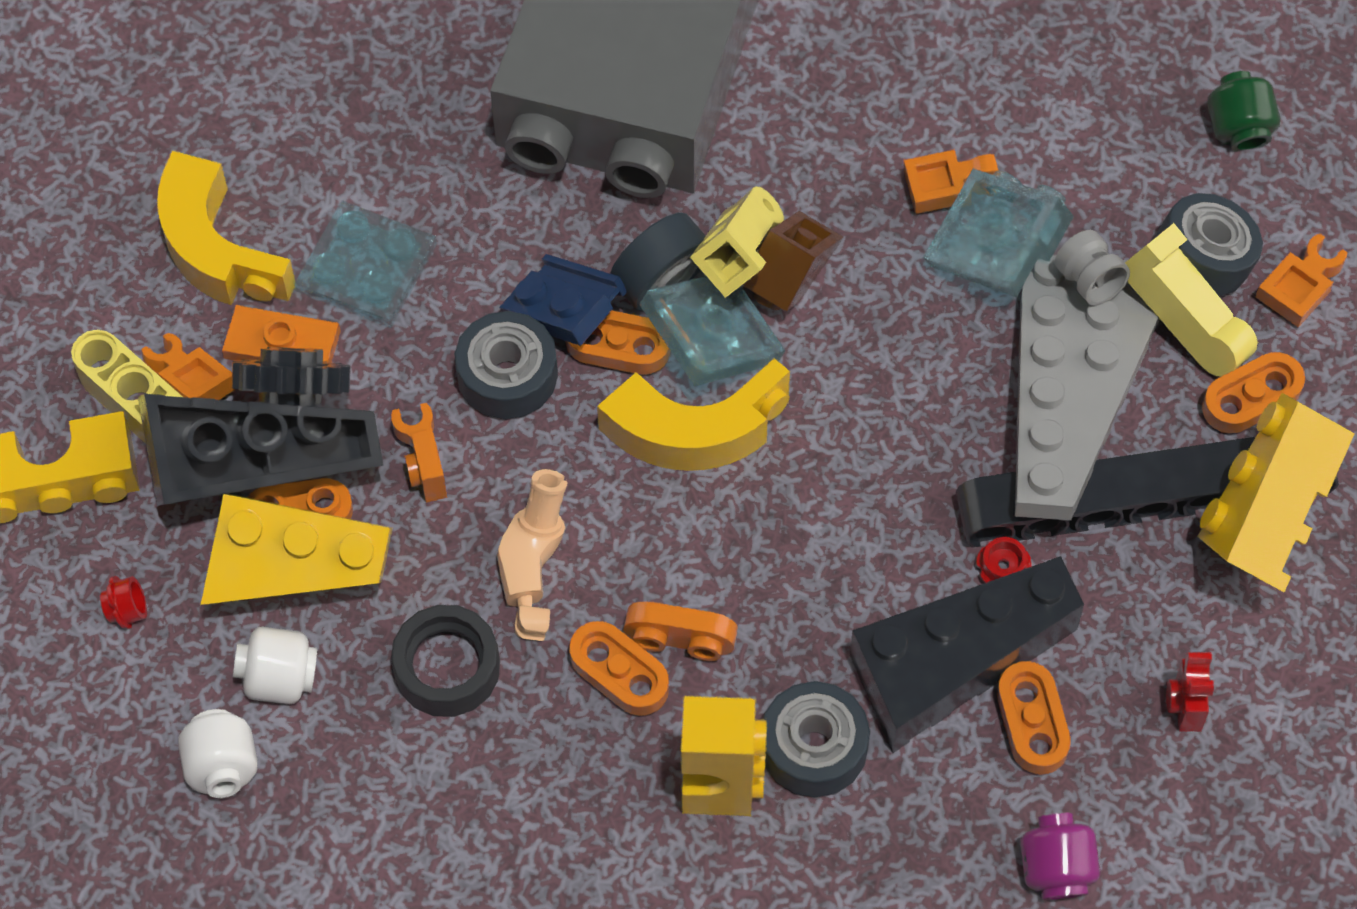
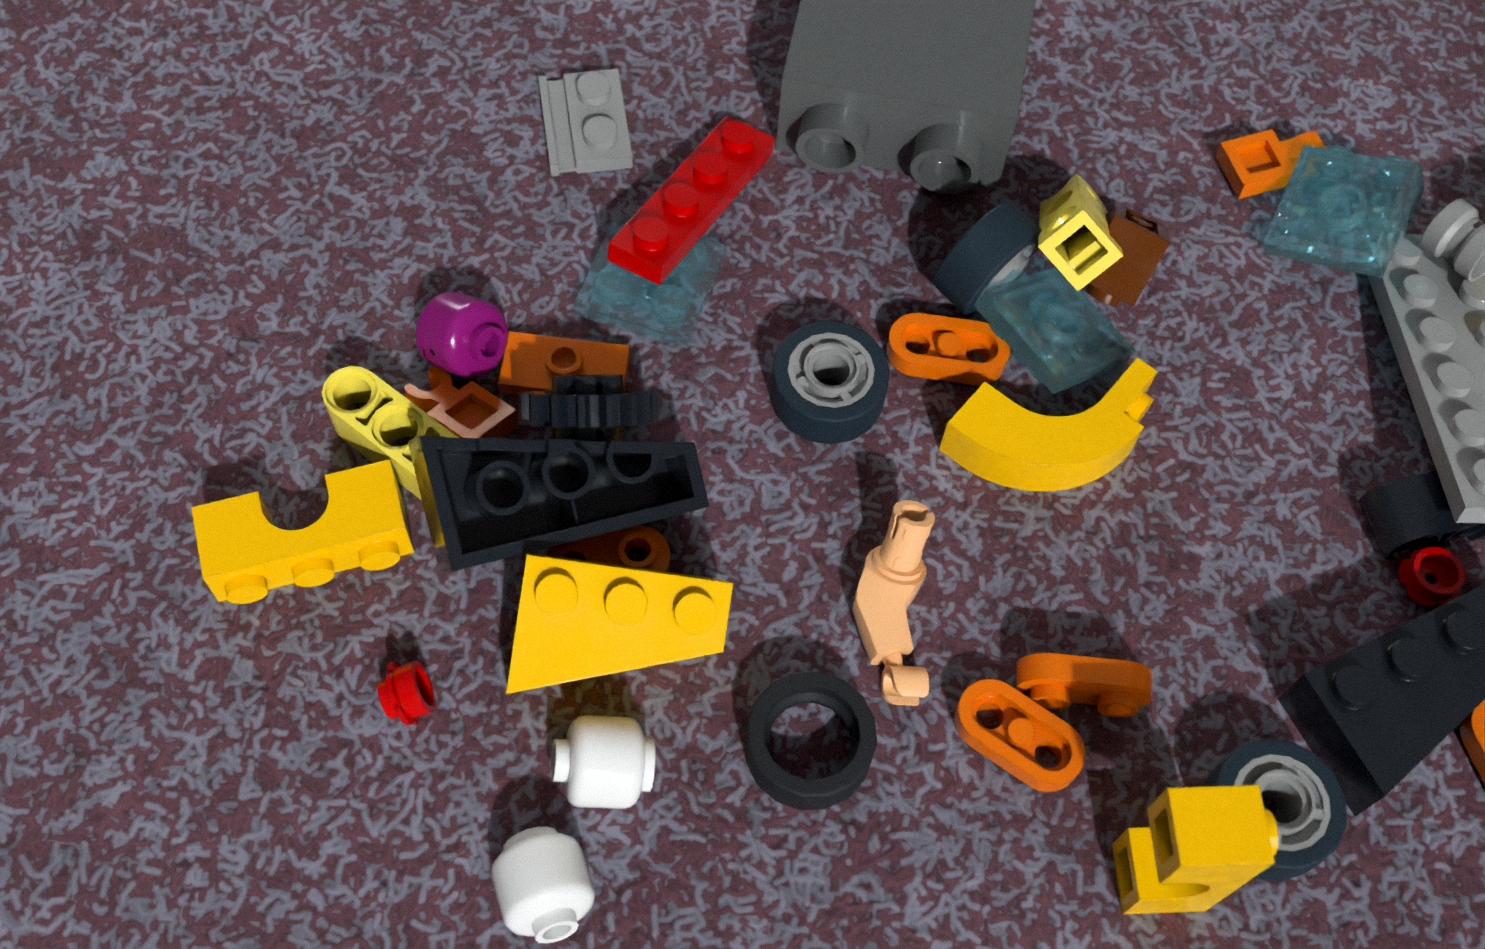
camera: 10 degrees left, 0 degrees up
yellow arch [157,151,296,306] -> none
orange plate [391,403,447,503] -> none
dark blue plate [499,254,627,346] -> none
none -> magenta head [416,291,508,379]
none -> light grey plate [538,69,633,176]
none -> red plate [607,116,775,285]

